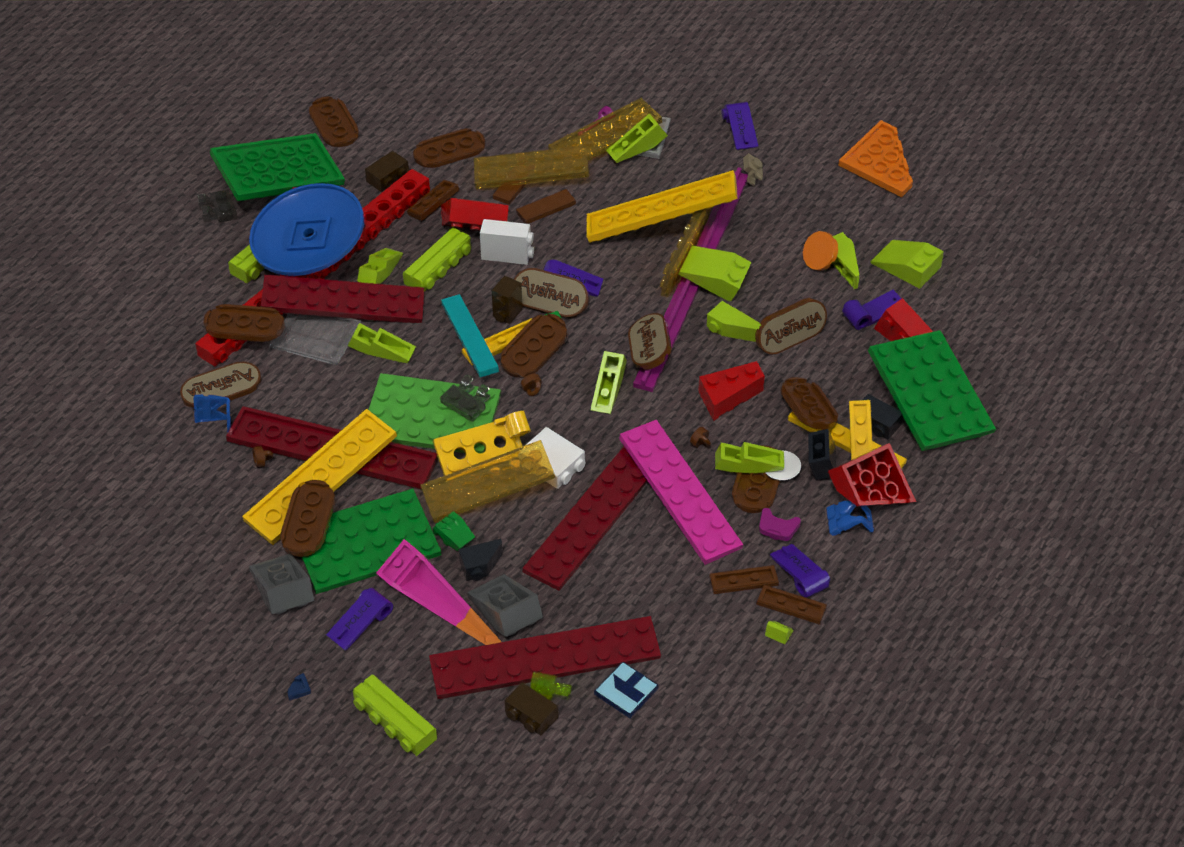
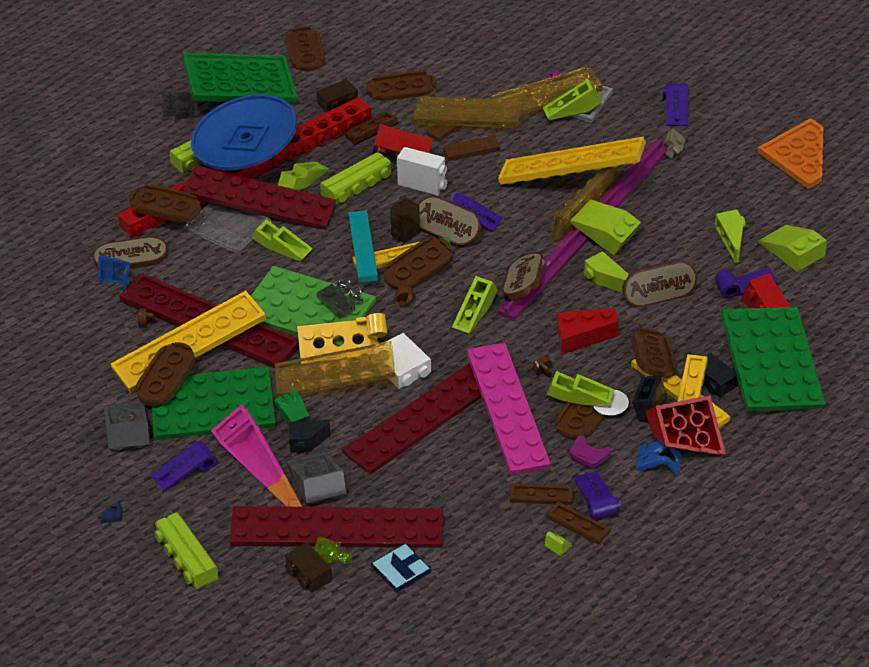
camera: 15 degrees right, 5 degrees down
orange tile [803,231,838,271] -> none

